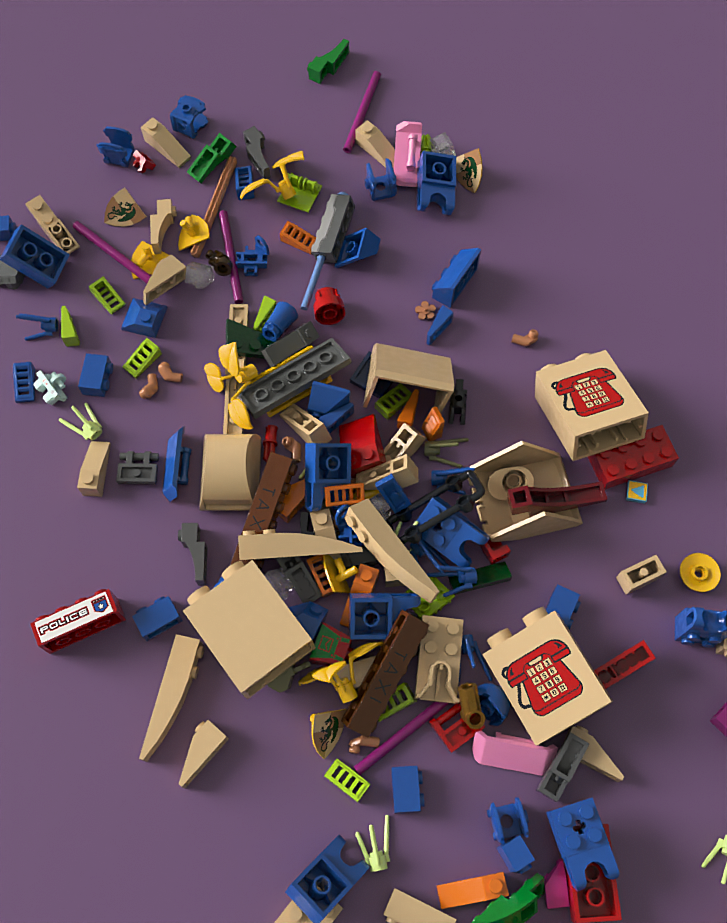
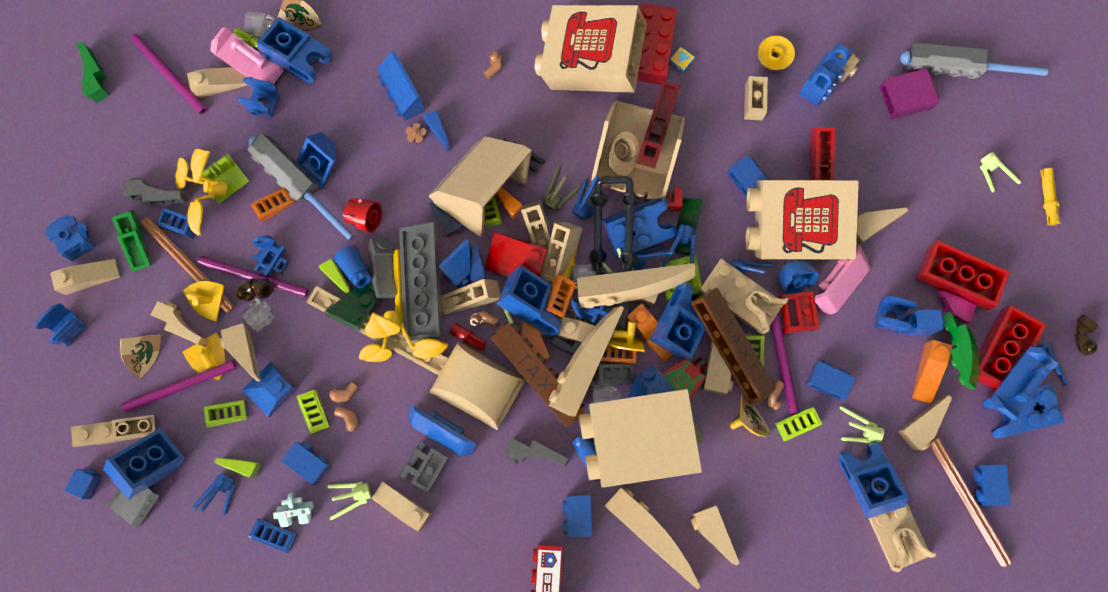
camera: 60 degrees left, 10 degrees up
red tile [132,150,156,174] -> none
yellow plant [298,642,383,703] -> none
blue plate [375,474,411,513] -> none
orange slope [422,406,445,441] -> none
pearl gold piece [457,682,485,729] -> none
dark grey slope [536,732,589,802] -> none
blue brick [546,797,620,891] -> none

